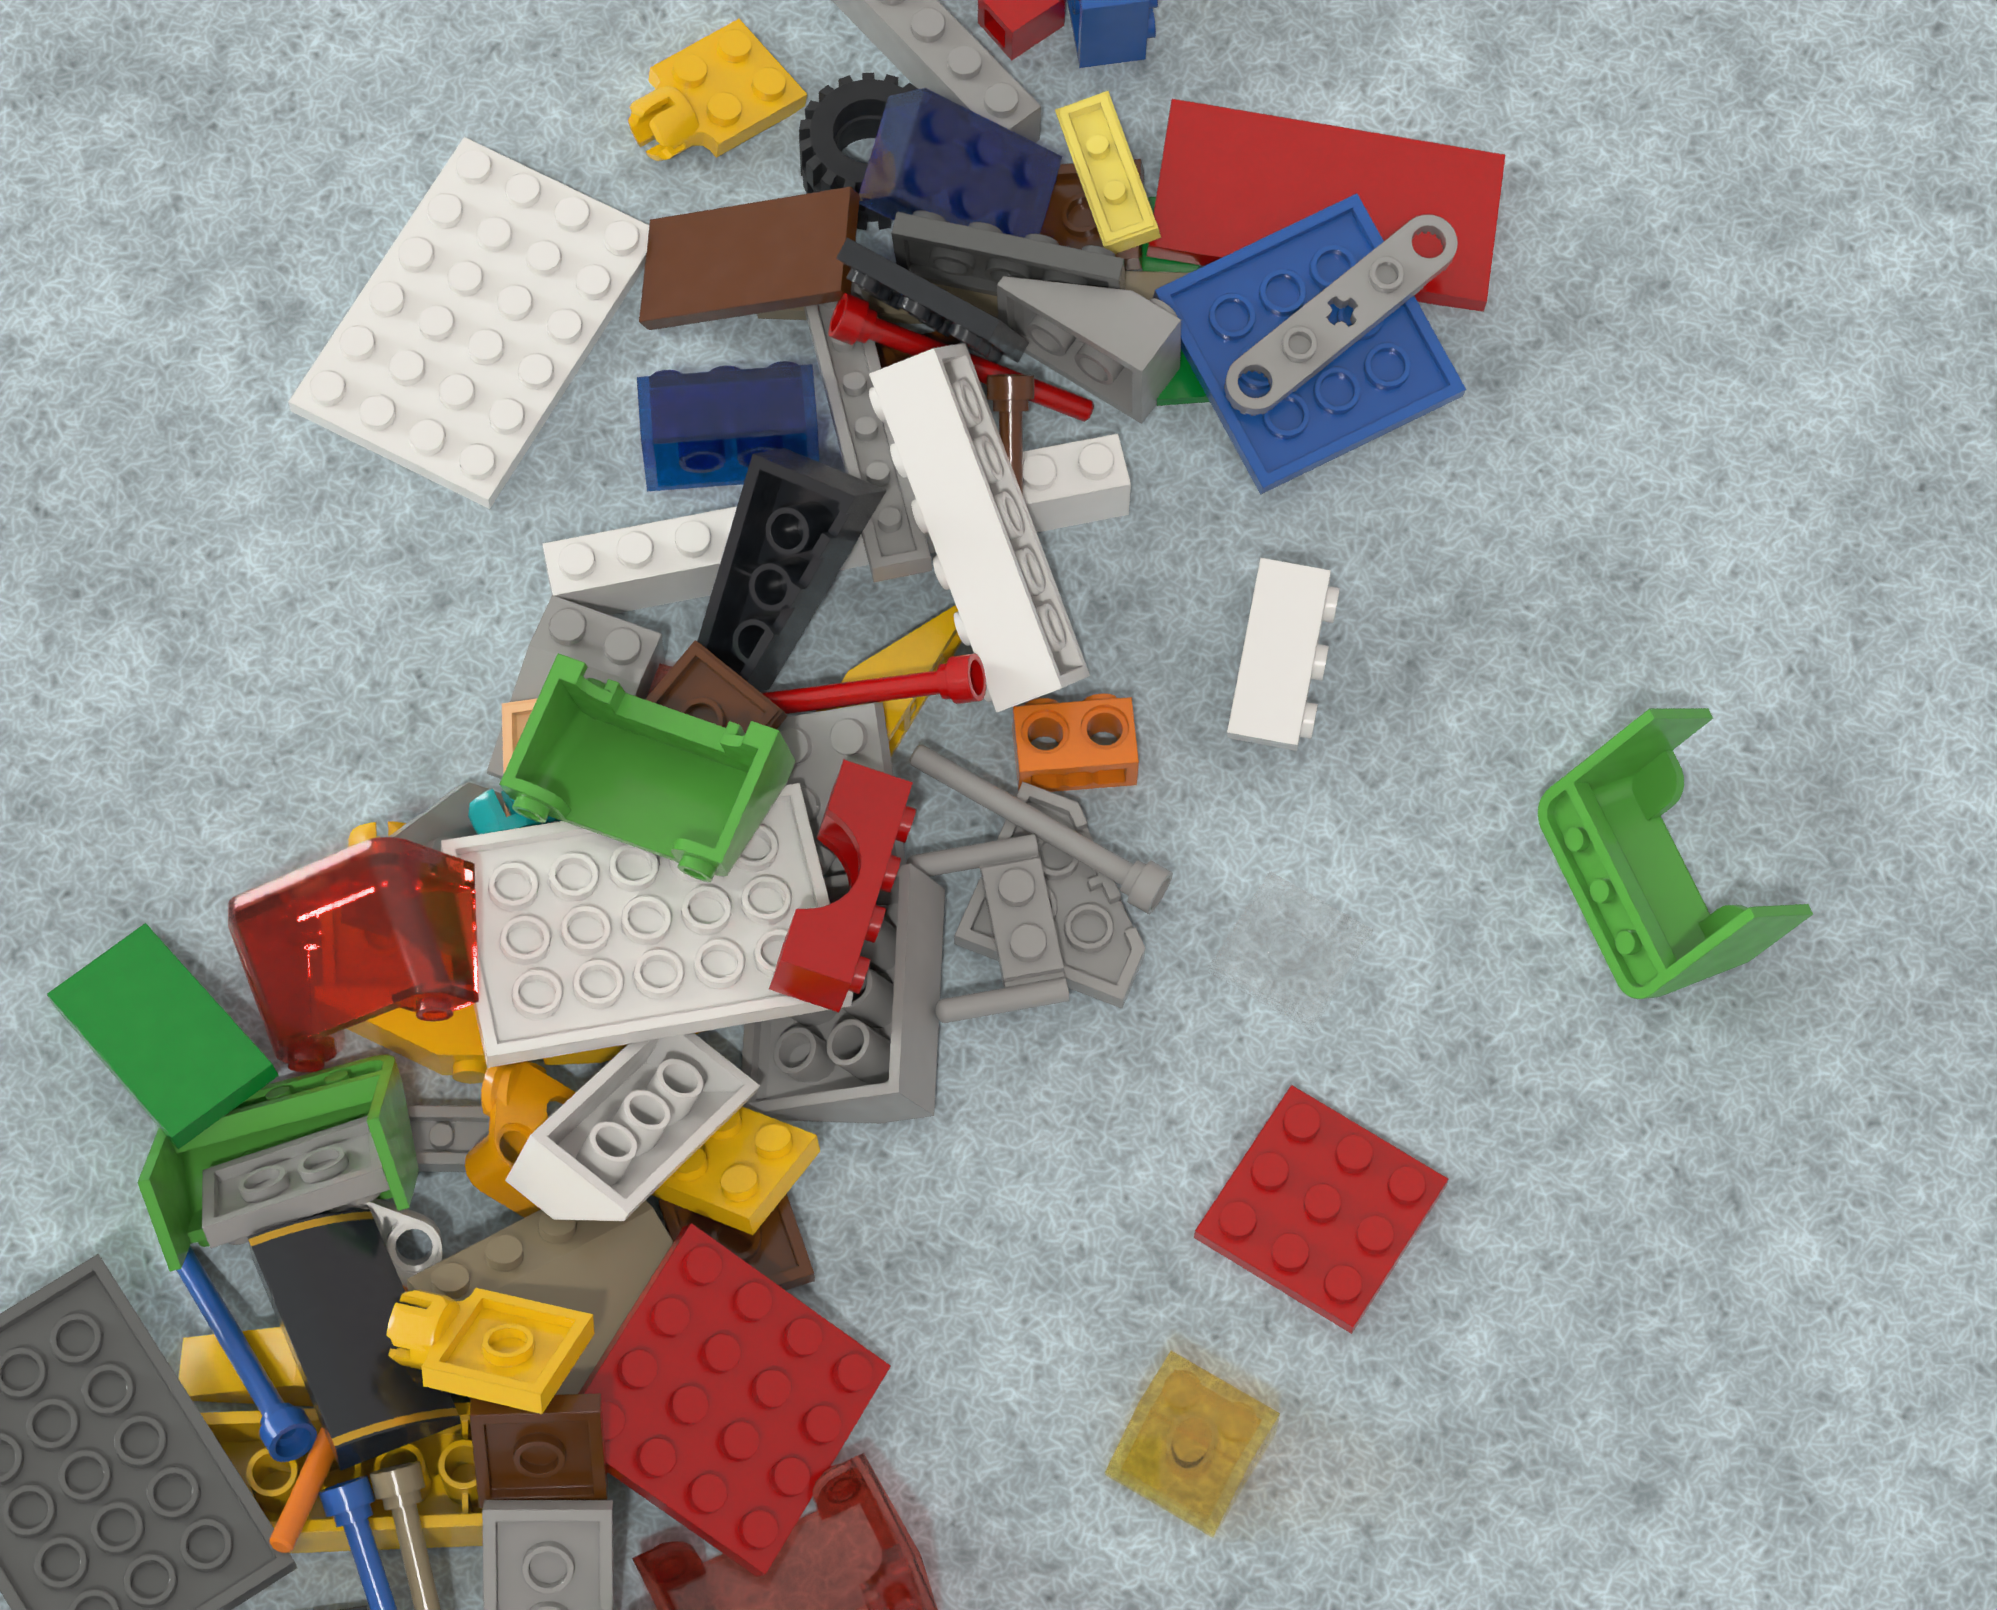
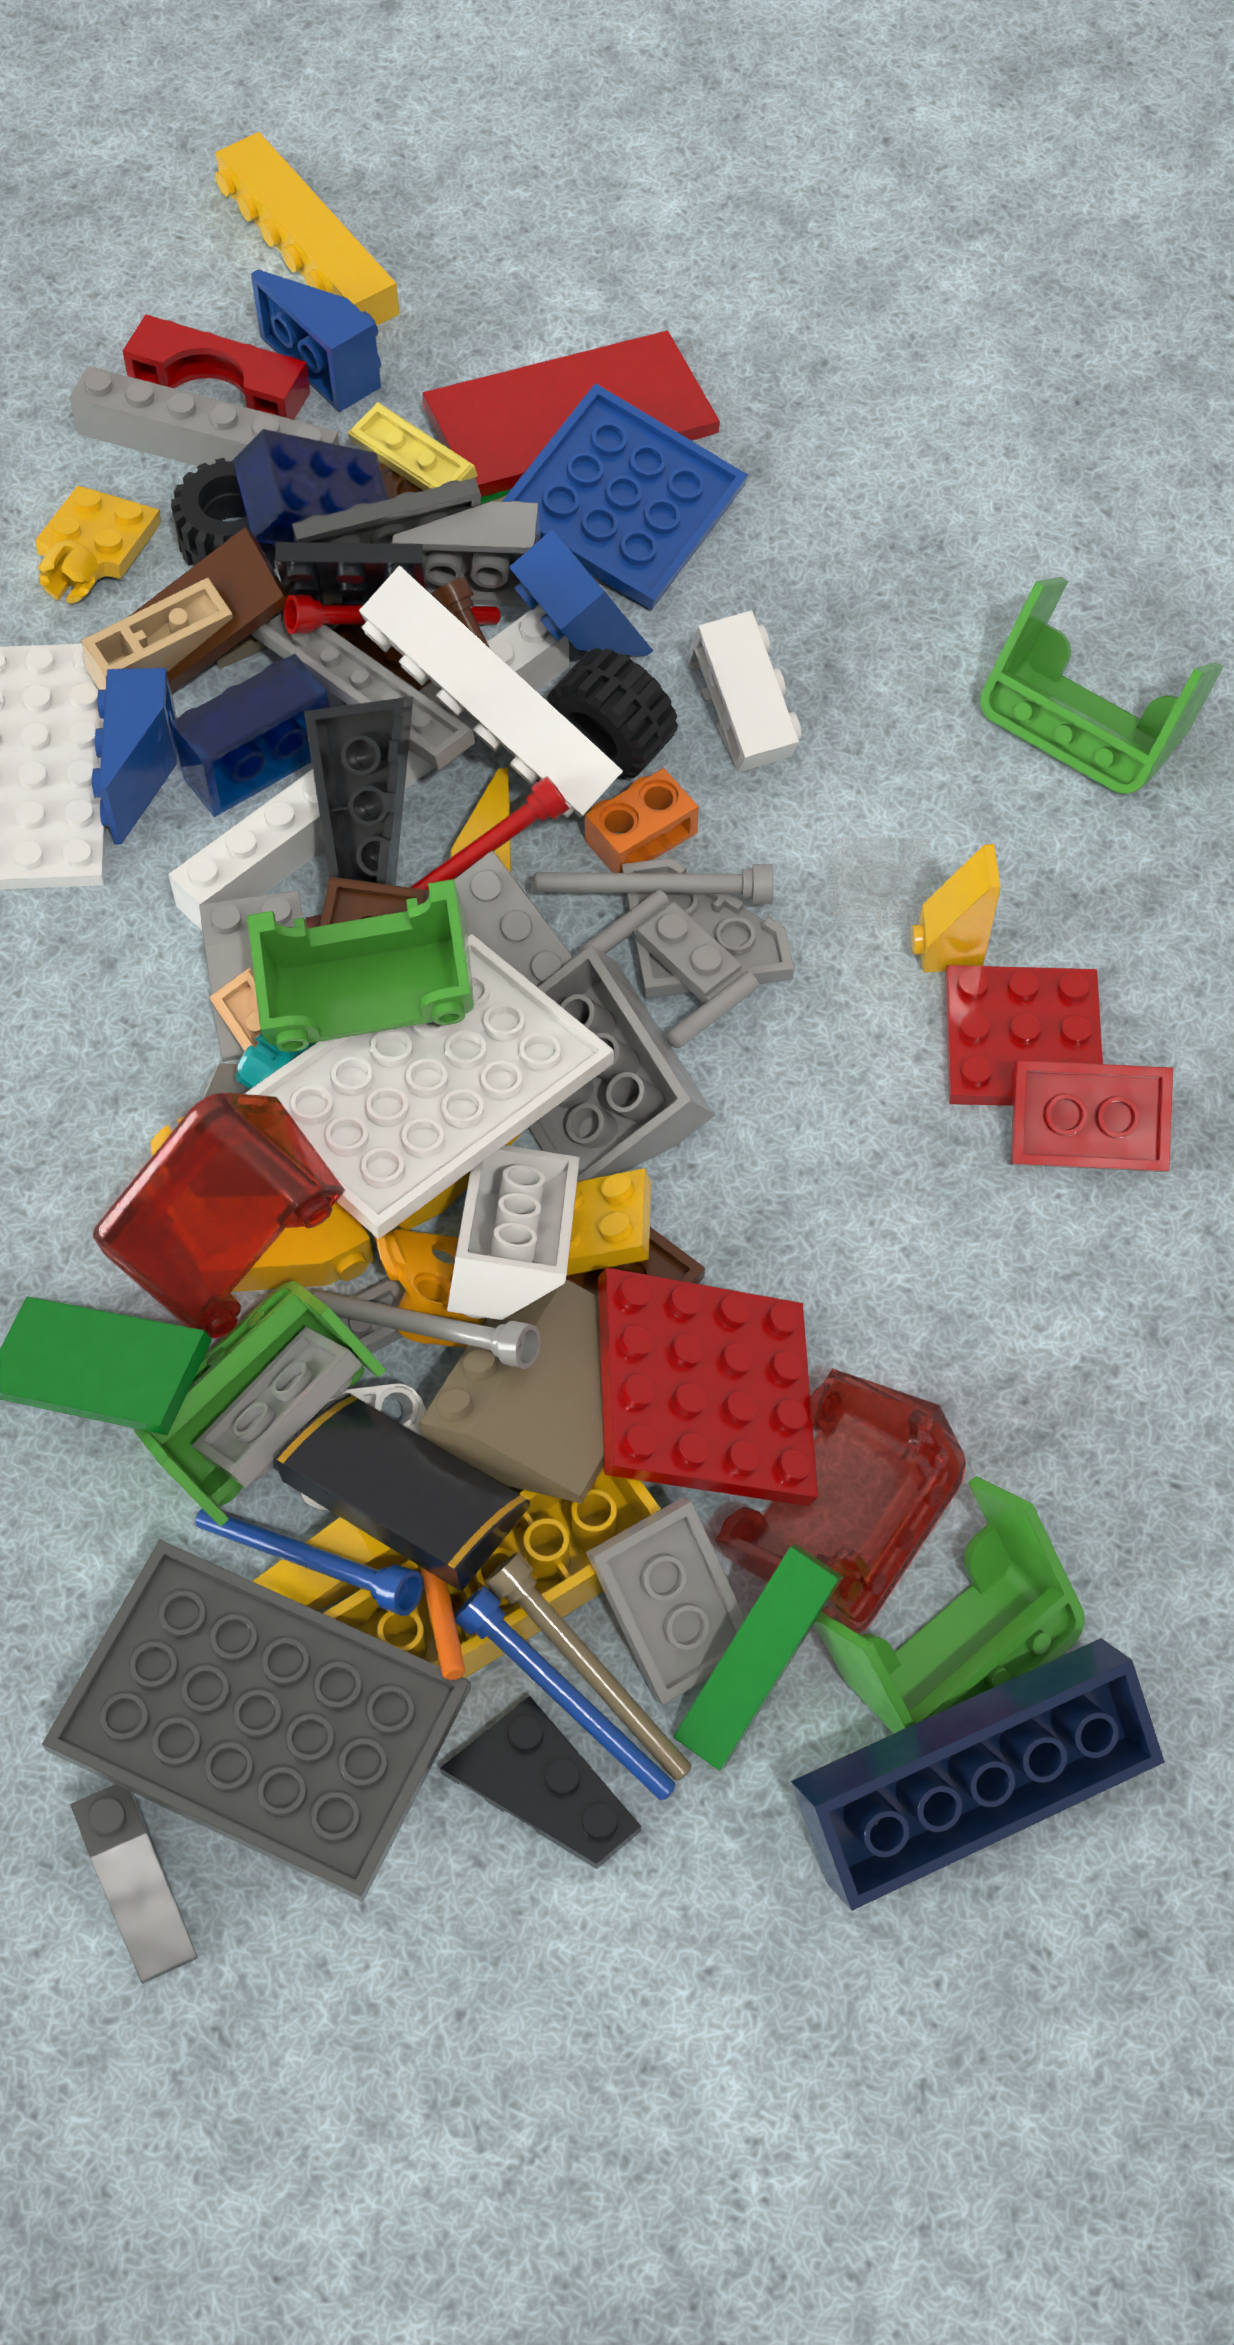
camera: 30 degrees left, 5 degrees down
yellow plate [386,1288,595,1414] -> none
reddish brown plate [470,1393,608,1508] -> none
red arch [769,759,916,1013] -> none
clear yellow slope [1105,1351,1280,1538] -> none
light grey piece [1224,215,1458,416] -> none
none -> tan slope [81,578,233,689]
none -> blue slope [92,668,179,845]
none -> light grey piece [313,1291,541,1369]
none -> blue slope [509,529,654,657]
none -> black tyre [547,648,678,779]
none -> yellow slope [911,844,1001,973]
none -> plate [1010,1060,1173,1172]

